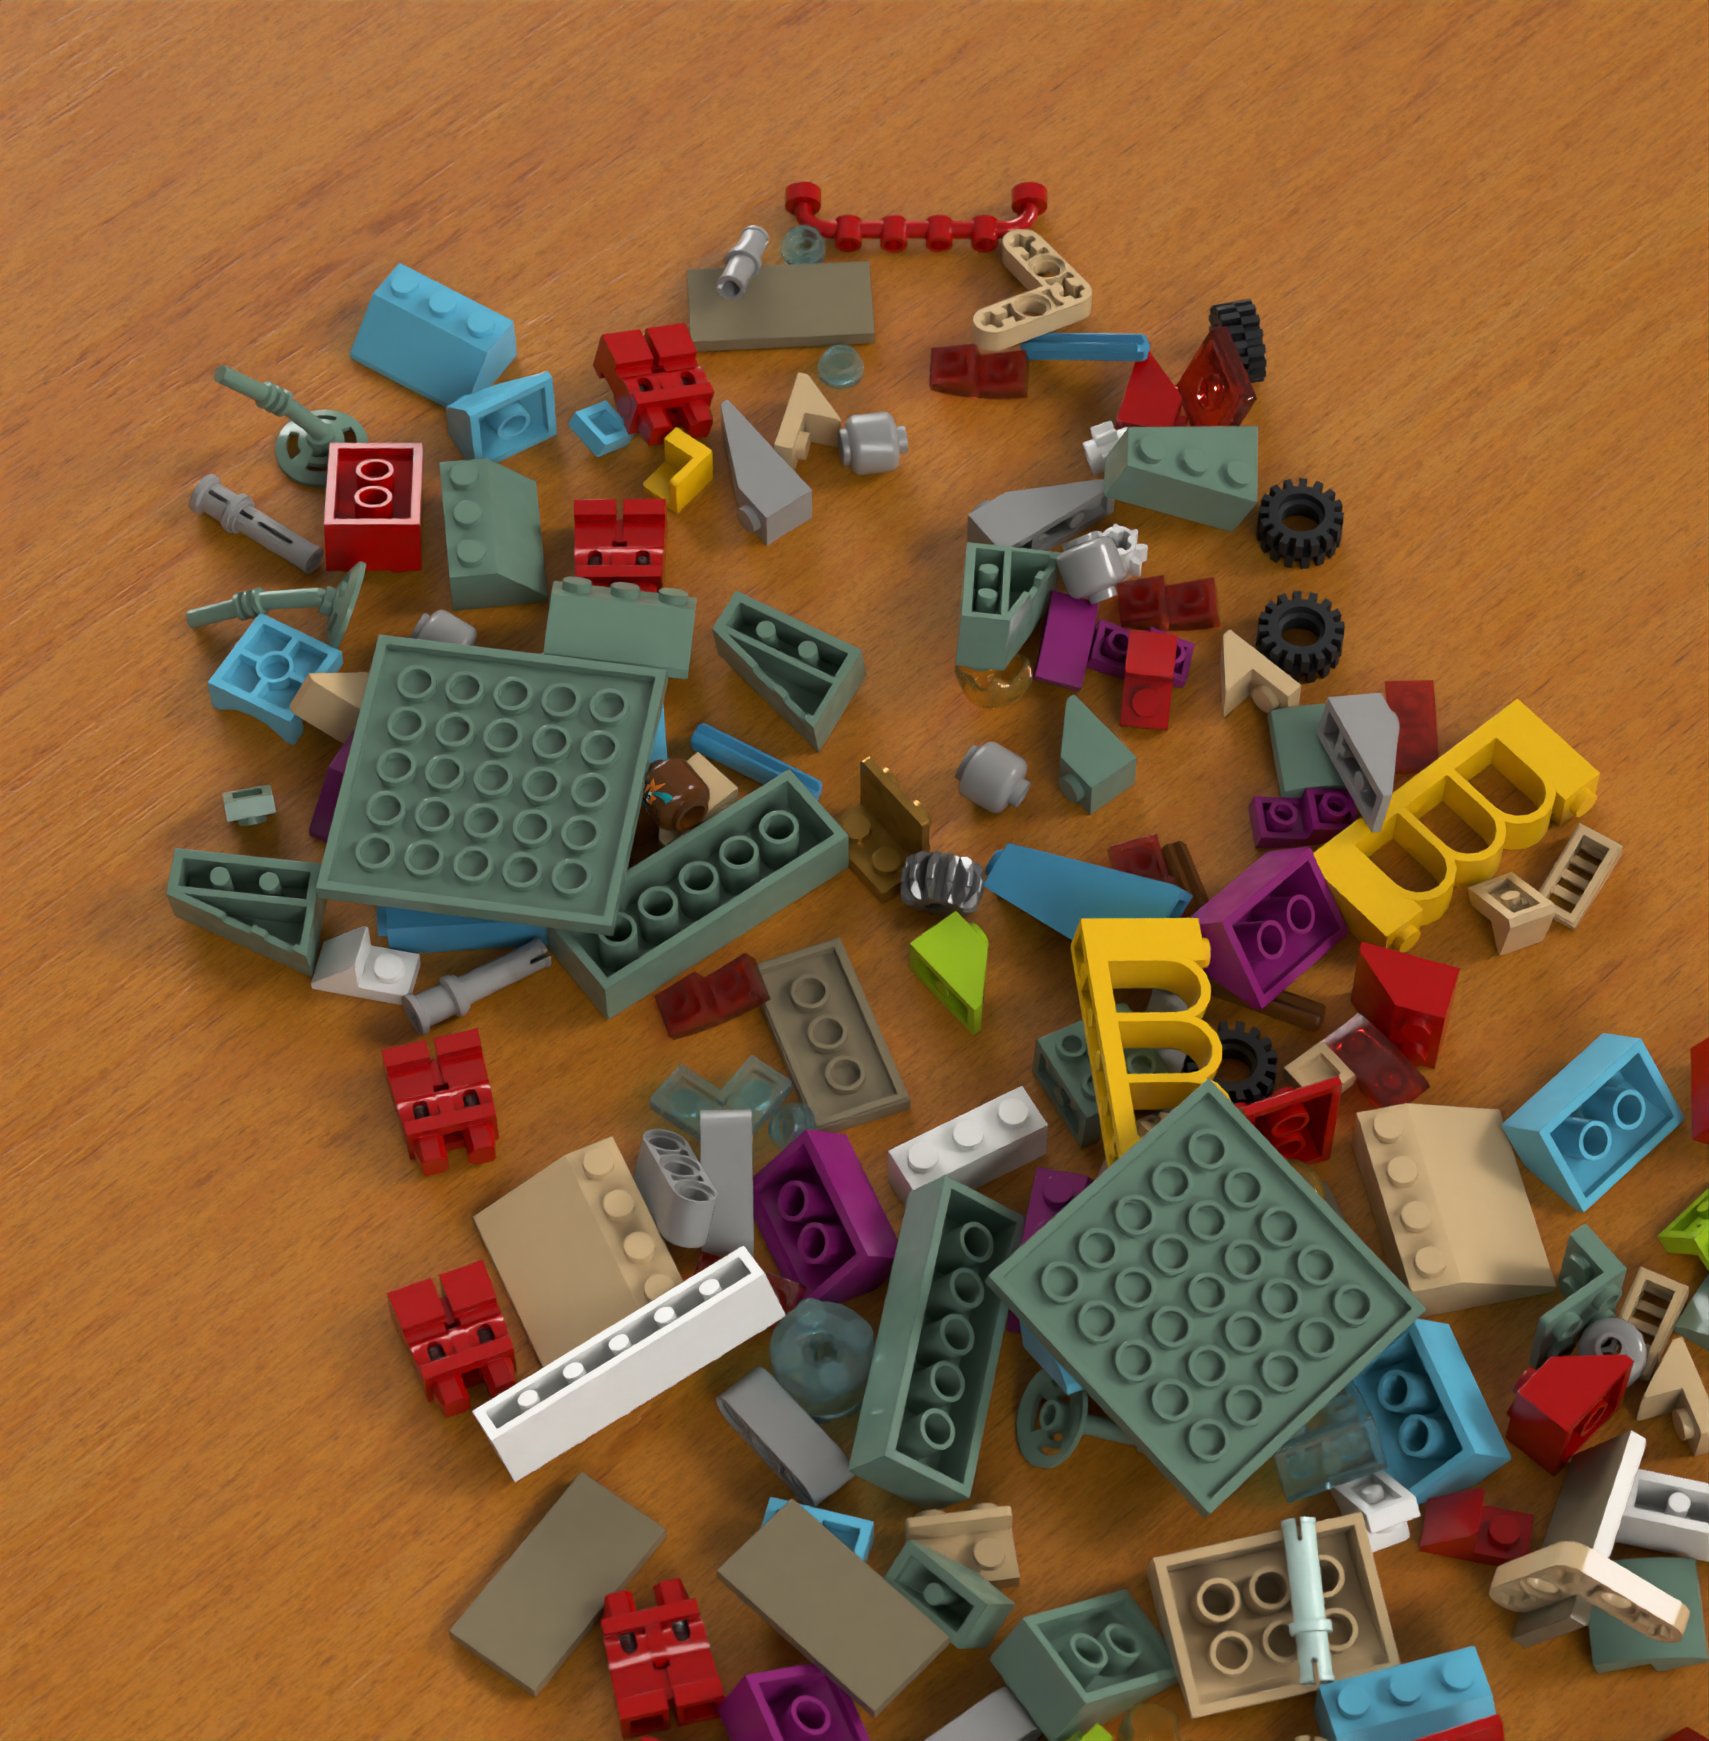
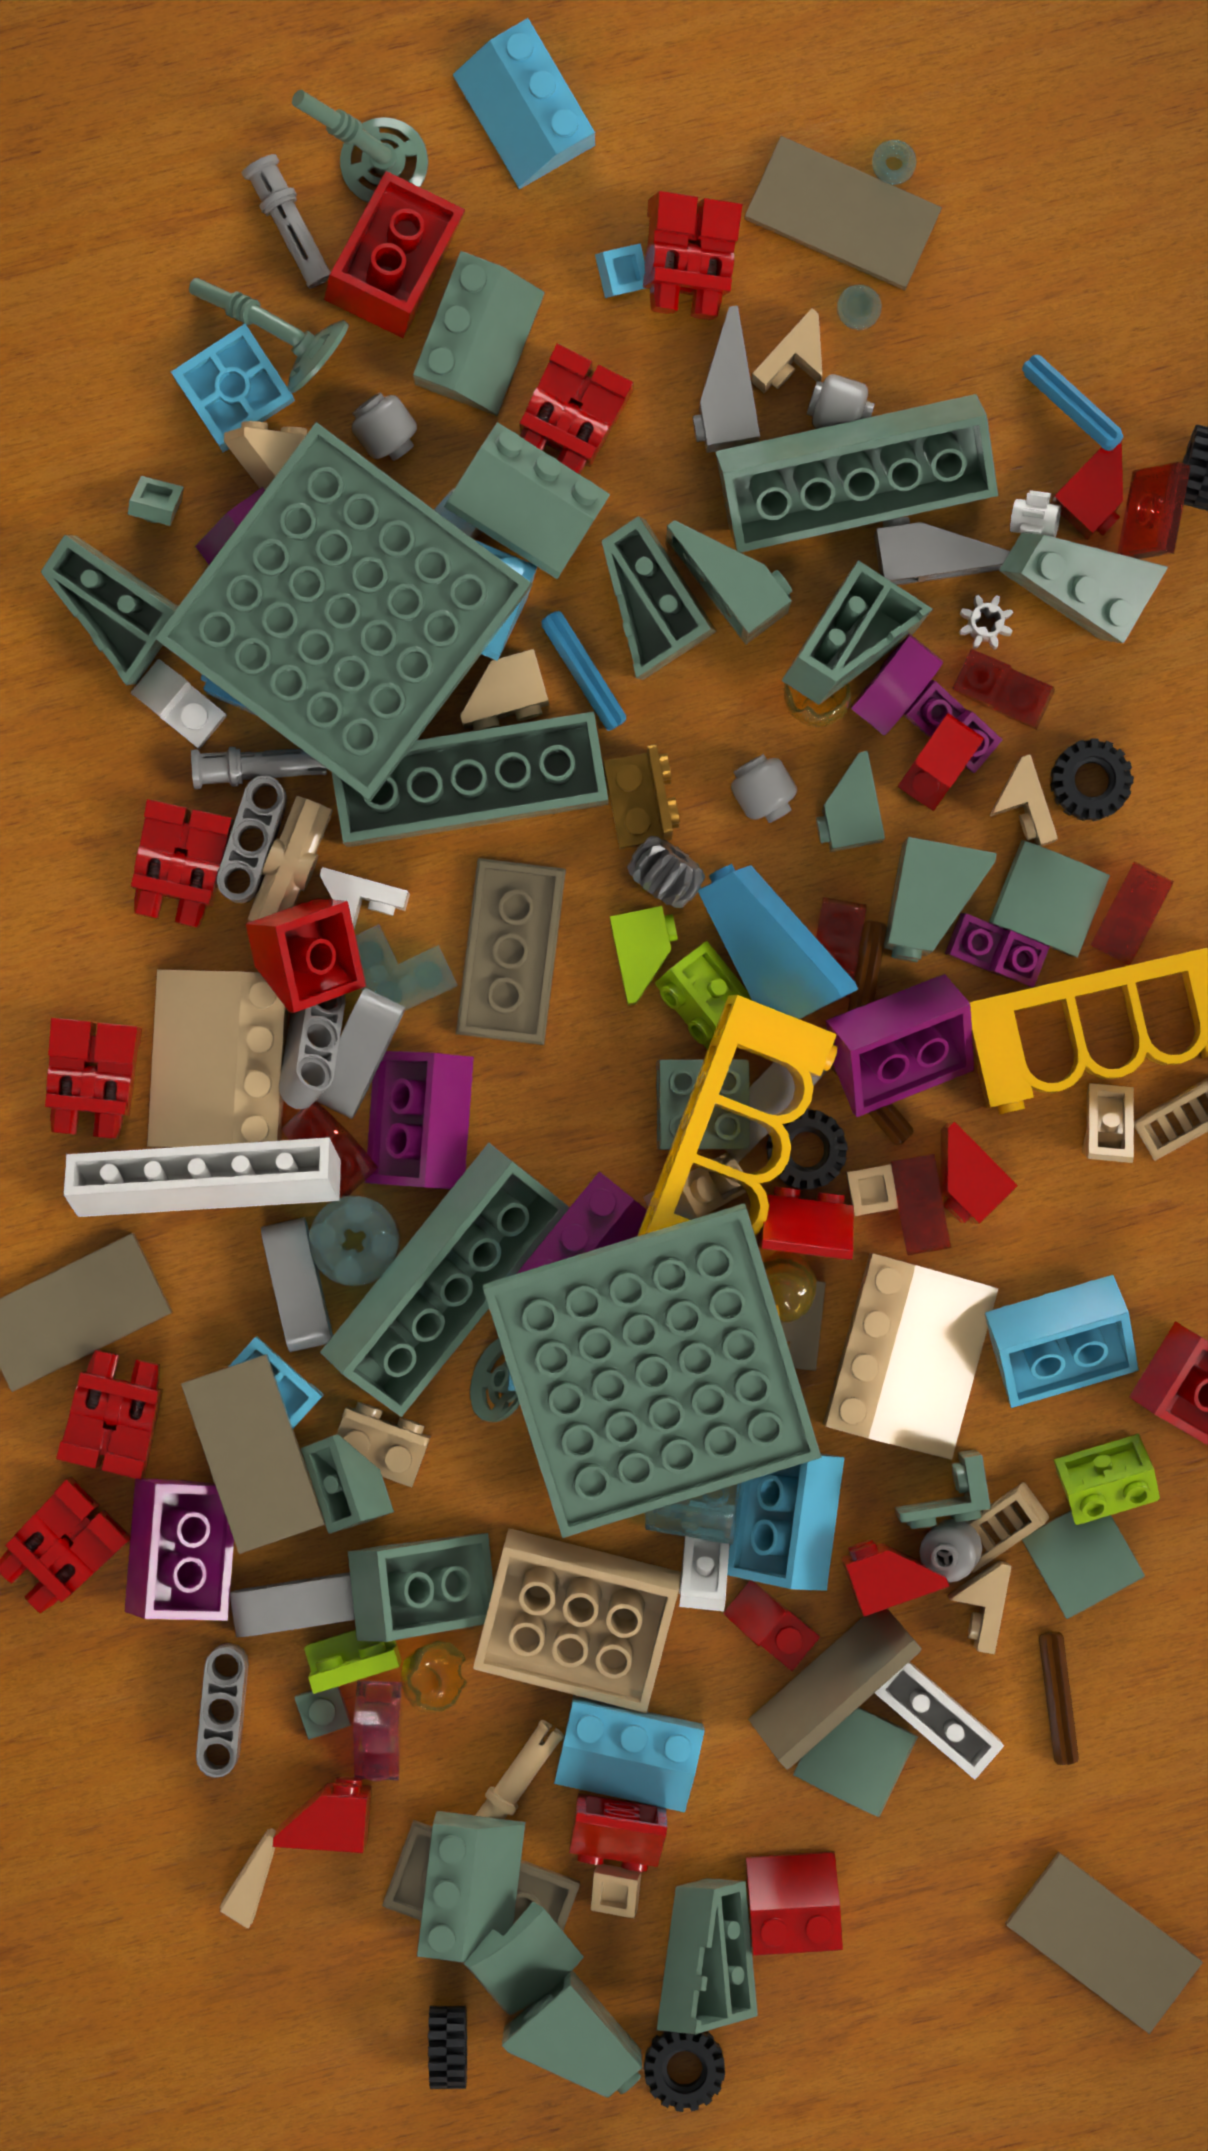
camera: 30 degrees right, 30 degrees up
medium azure slope [446,371,557,463] -> none
reddish brown head [641,758,710,831] -> none
yellow panel [643,427,713,514] -> none
clear red slope [654,953,771,1040] -> none
light grey pin [717,225,769,301] -> none
clear light blue plate [768,1102,816,1150] -> none
red bar [785,181,1048,253] -> none
white brick [888,1086,1048,1207] -> none
clear red slope [929,343,1029,399] -> none
tan beam [972,229,1092,351] -> none
light grey head [1057,530,1126,605] -> none
black tyre [1256,478,1344,569] -> none
light aqua pin [1281,1517,1335,1686] -> none
light grey slope [1317,692,1400,833] -> none
tan beam [1489,1541,1690,1643] -> none
none -> light grey beam [217,776,287,903]
none -> red slope [245,898,366,1013]
none -> tan piece [248,796,333,921]
none -> white slope [320,867,410,929]
none -> lime bracket [655,941,752,1050]
none -> sand green slope [666,520,792,645]
none -> sand green brick [715,394,998,553]
none -> sand green slope [883,837,997,962]

